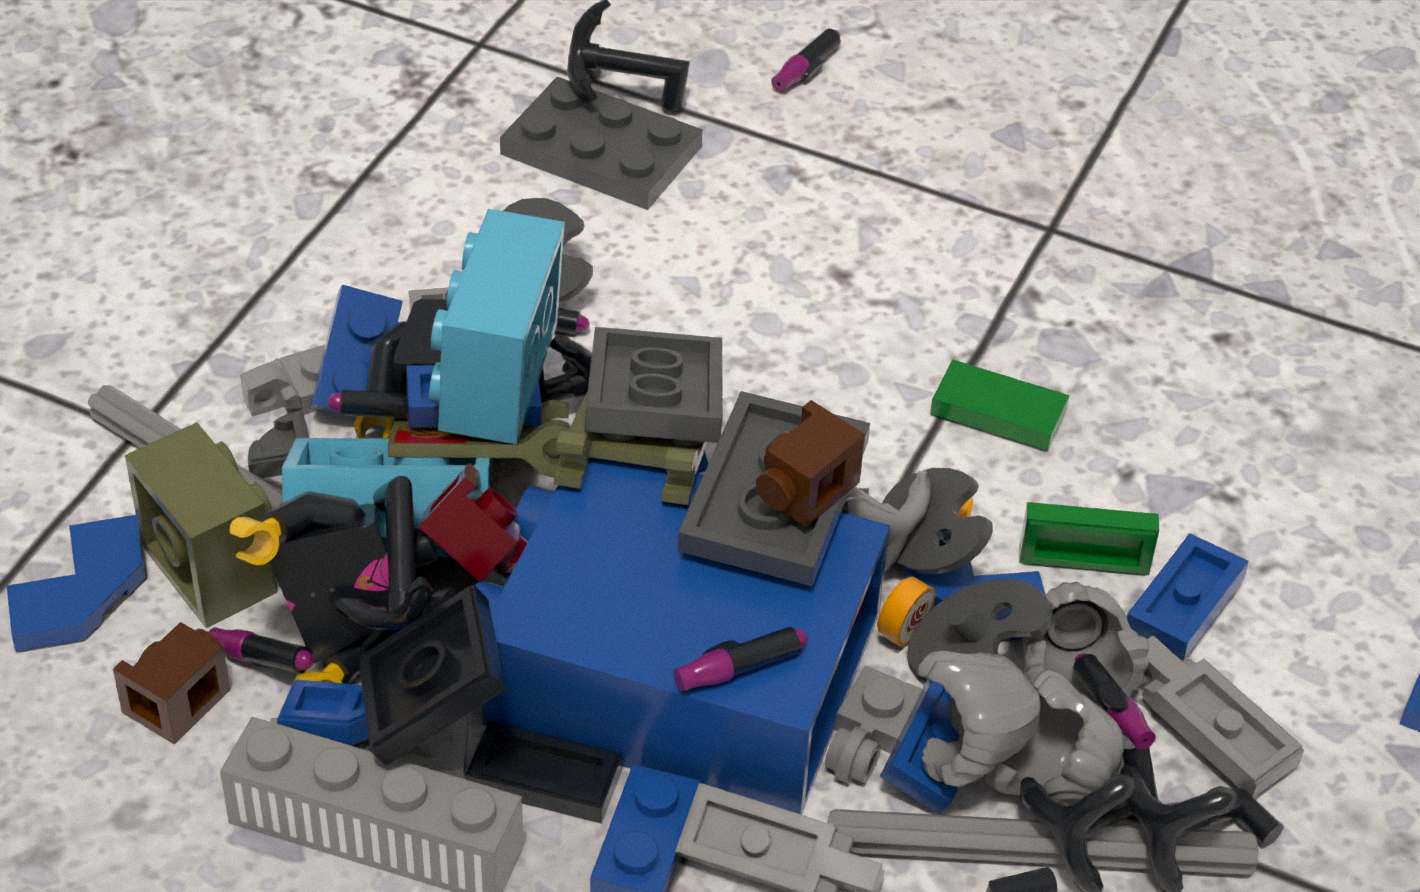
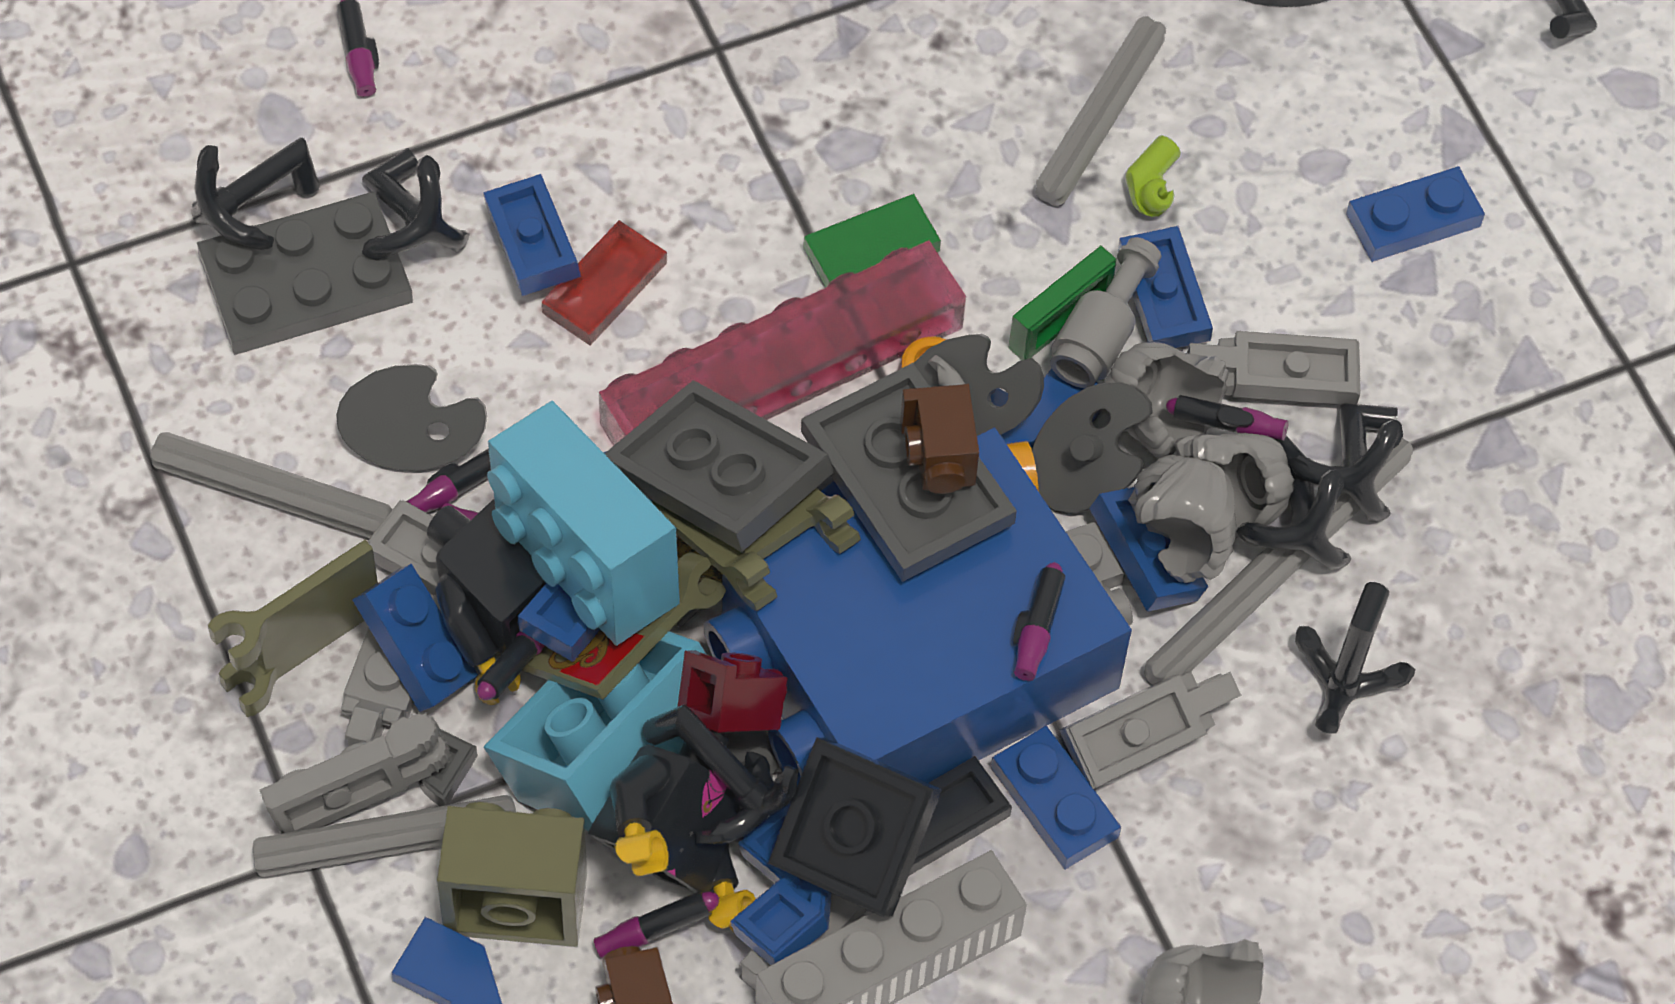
camera: 50 degrees left, 15 degrees up
none -> light grey axle [150,432,392,538]
none -> olive flag [207,540,378,717]
none -> light grey hinge [260,712,451,834]
none -> black piece [362,148,470,260]
none -> blue plate [483,174,581,296]
none -> clear red tile [541,220,667,346]
none -> clear pink brick [599,240,966,446]
none -> light grey axle [1035,16,1166,206]
none -> light grey piece [1050,237,1161,388]
none -> lime arm [1125,135,1181,217]

